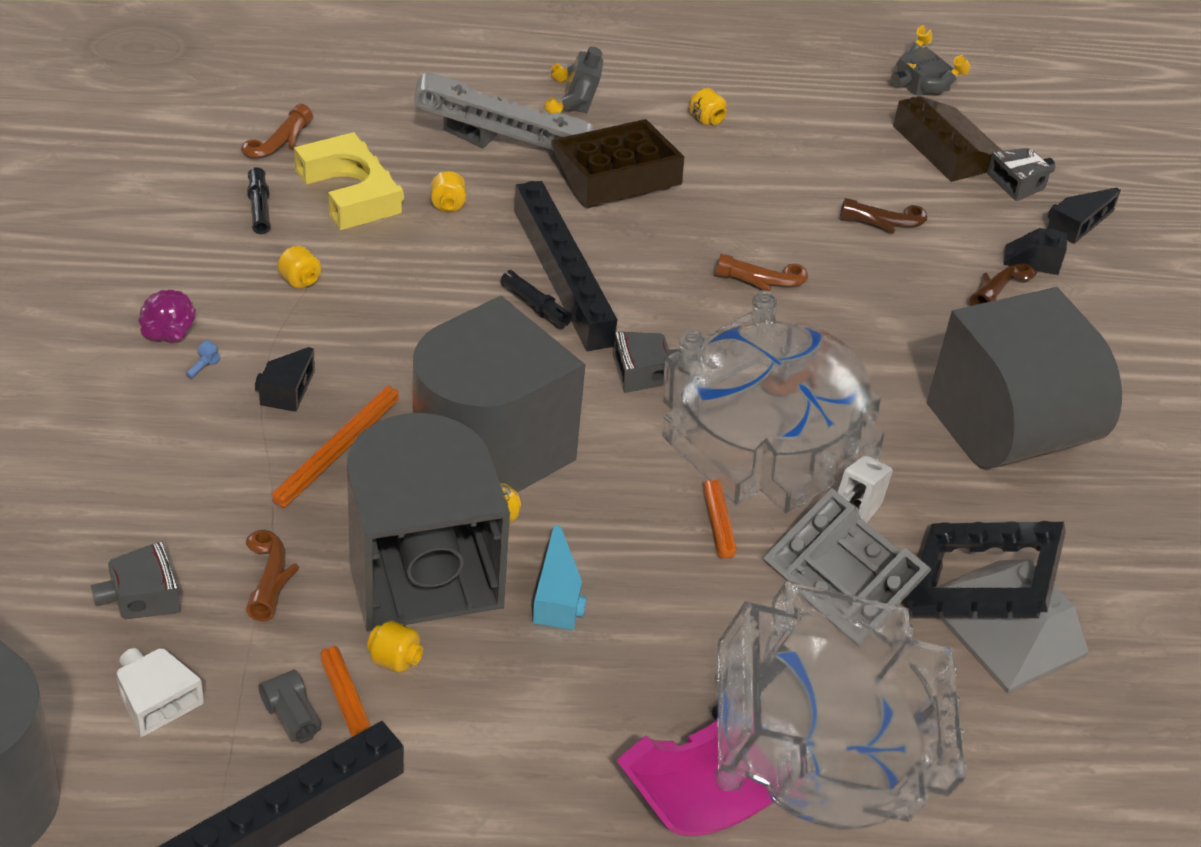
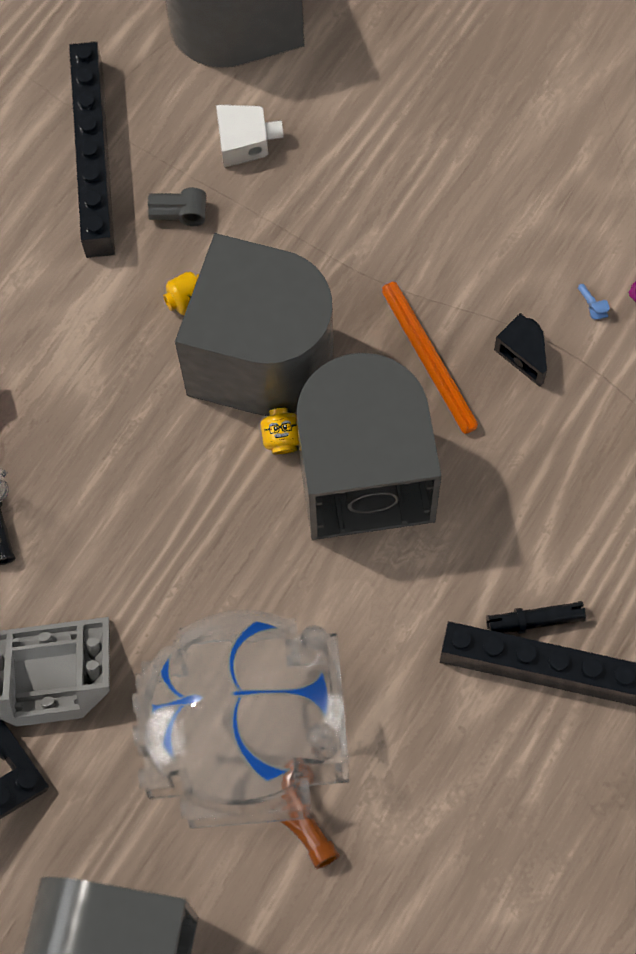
camera: 130 degrees right, 25 degrees up
dark grey torso [91,541,181,619] -> none
dark orange plant [246,530,299,621] -> none
orange axle [320,646,370,737] -> none
medium azure slope [533,525,587,631] -> none
dark grey torso [613,332,687,393] -> none
orange axle [703,479,737,559] -> none
dark orange plant [715,253,808,293] -> none
white torso [838,456,893,523] -> none

